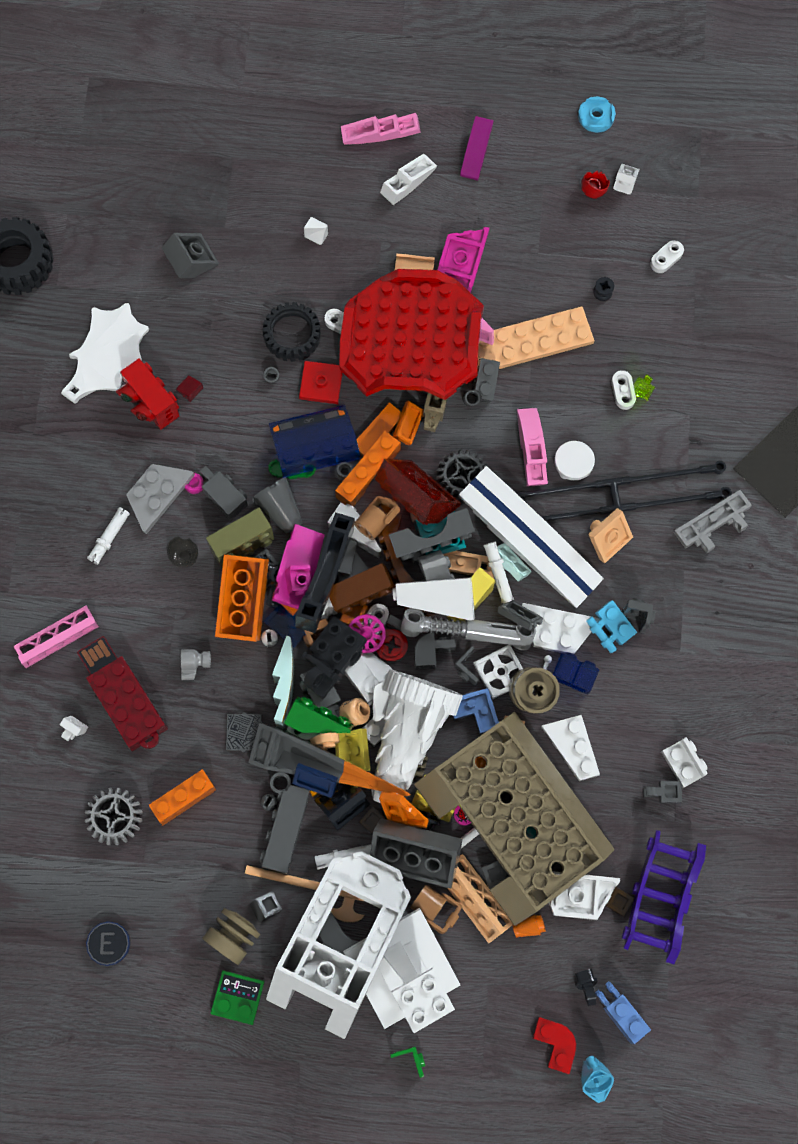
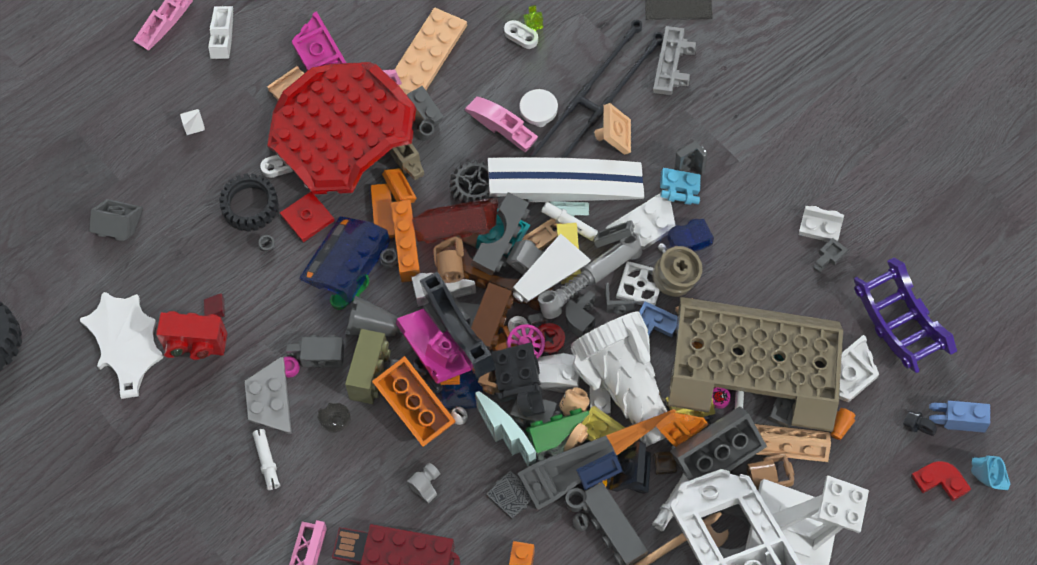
camera: 40 degrees left, 10 degrees down
white wing [541,715,600,781] -> none
dark brown tile [605,887,634,917] -> none

